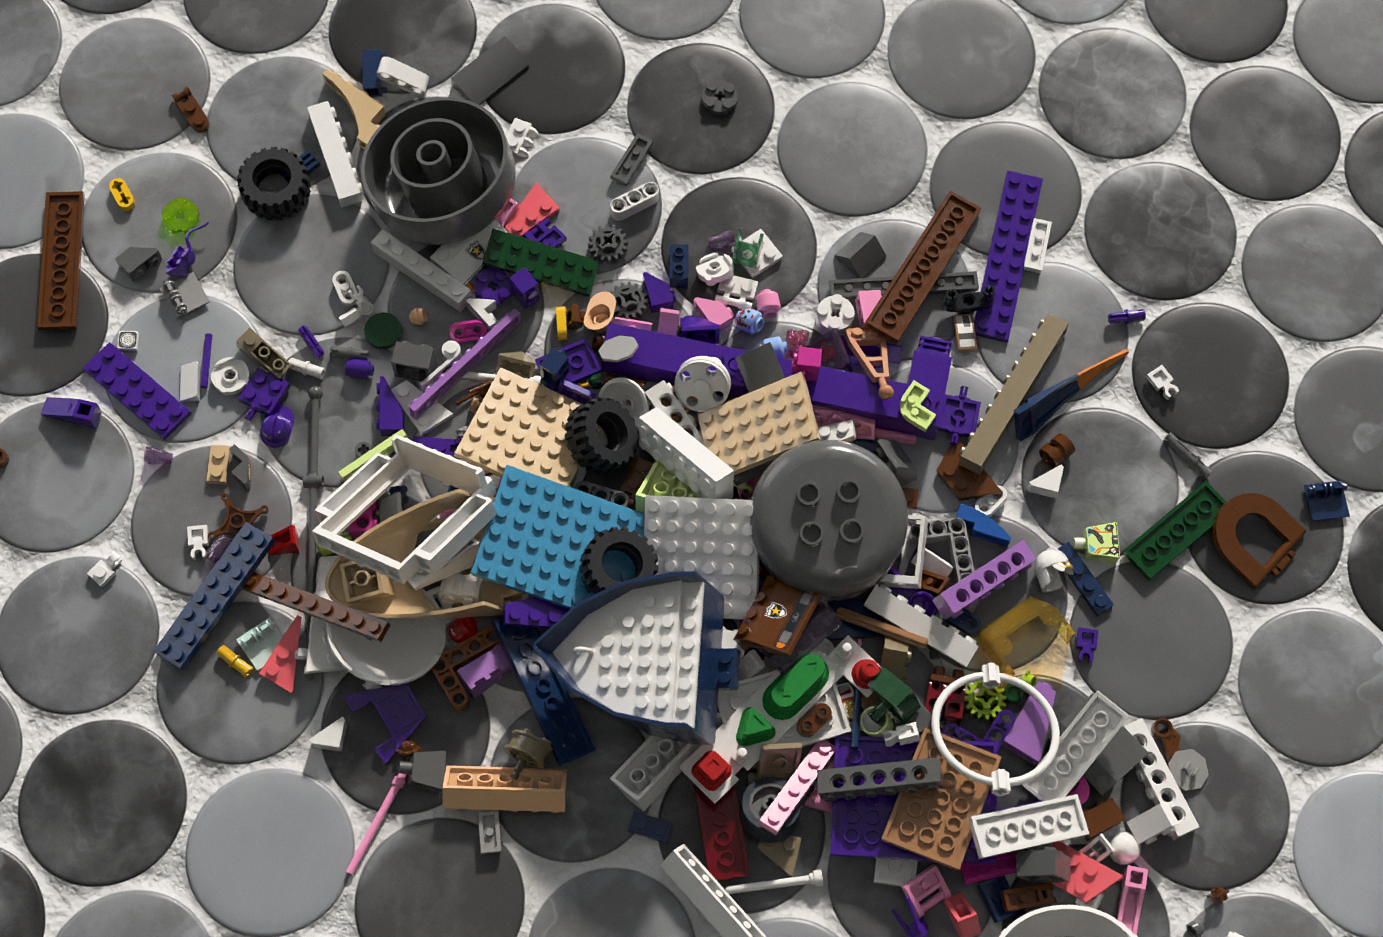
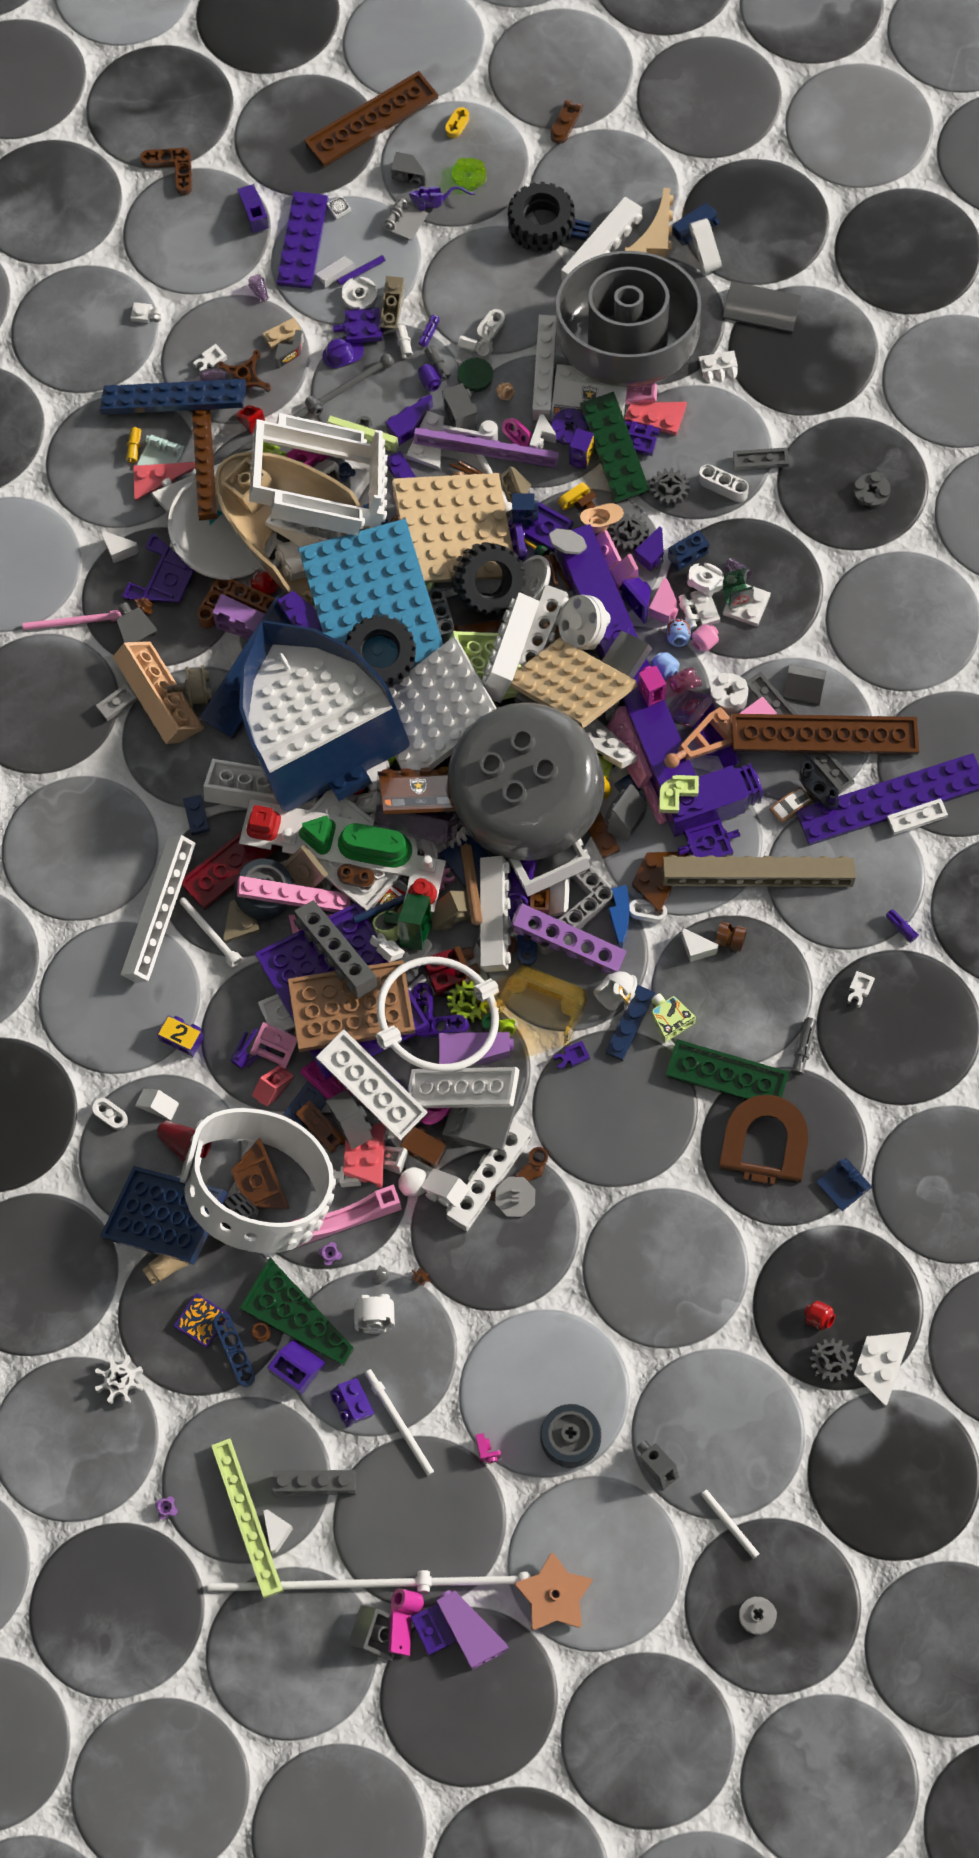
camera: 65 degrees right, 0 degrees up
dark blue plate [1014,349,1129,442] -> none

